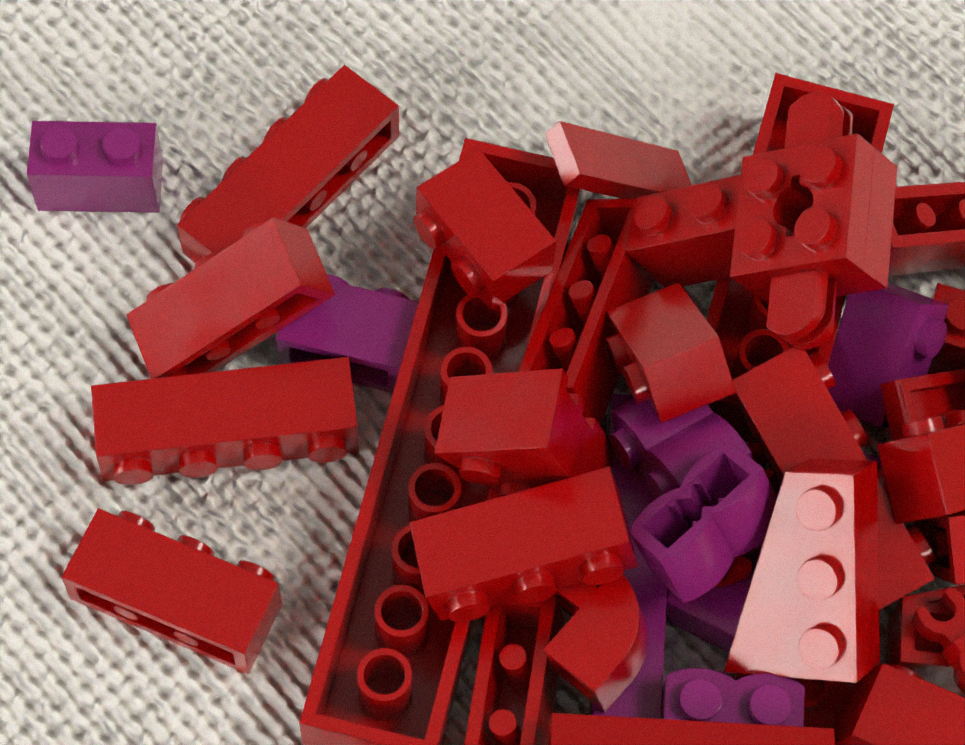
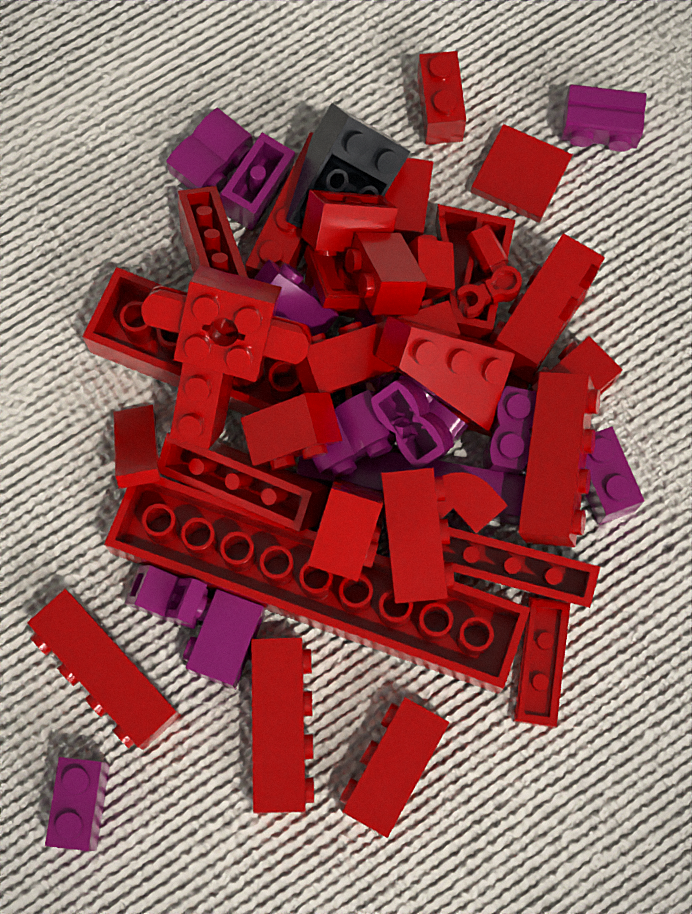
camera: 80 degrees left, 10 degrees up
red brick [126,218,335,379] -> none
red brick [413,149,556,310] -> none
none -> magenta brick [124,565,210,629]

